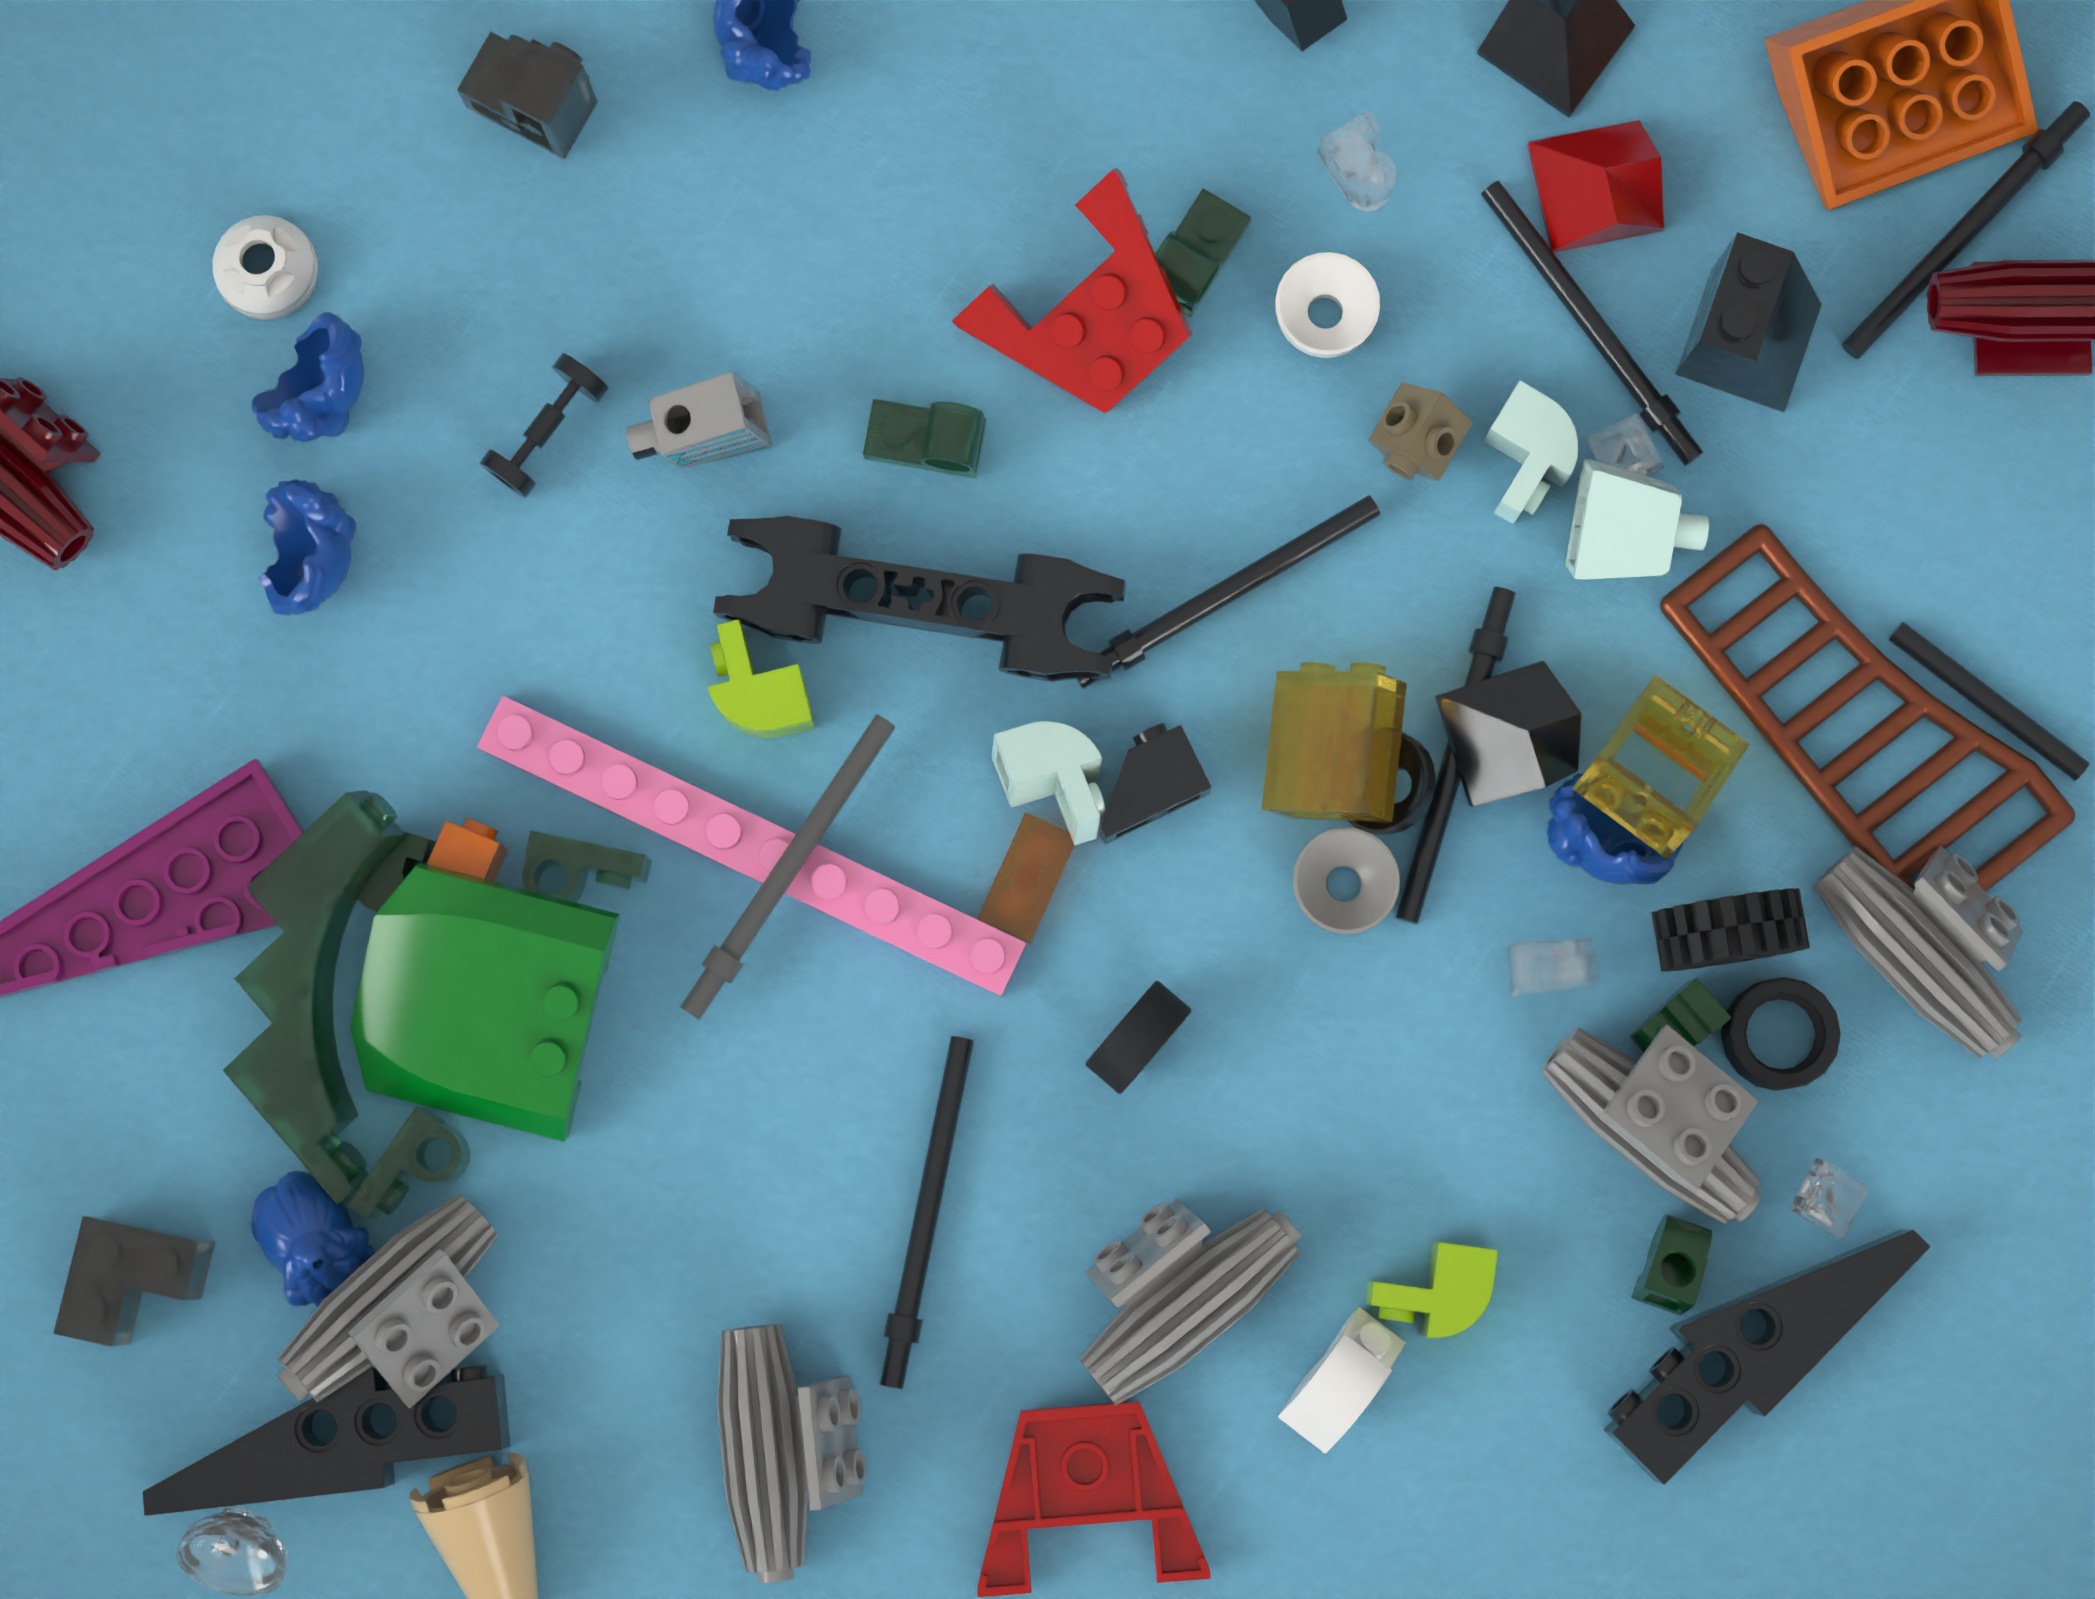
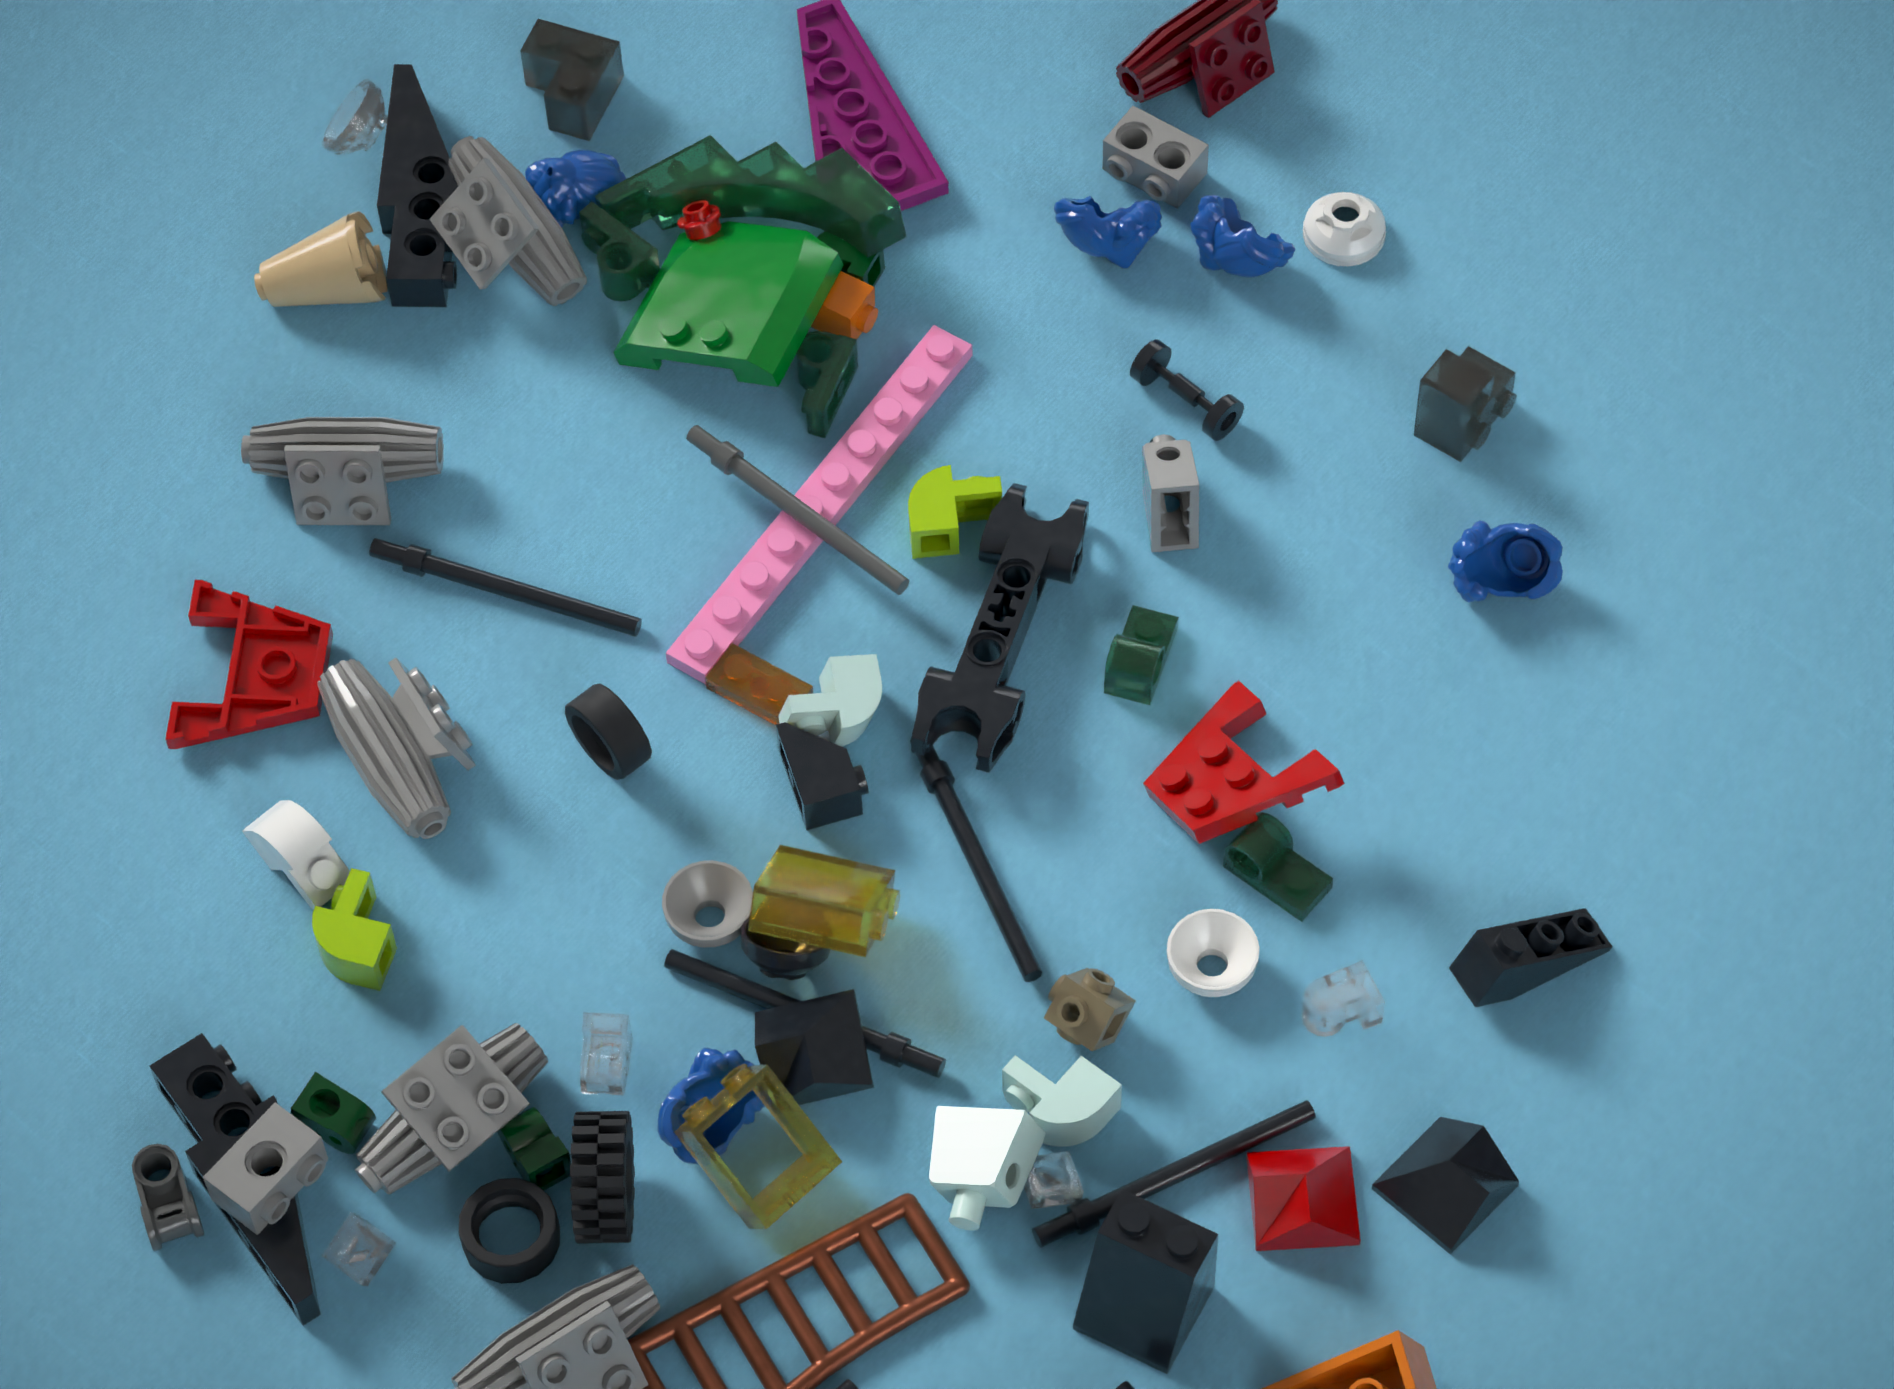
camera: 100 degrees right, 25 degrees down
none -> dark grey piece [132,1144,204,1251]
none -> light grey brick [203,1102,328,1235]
none -> red plate [677,200,721,240]
none -> light grey brick [1102,106,1209,209]

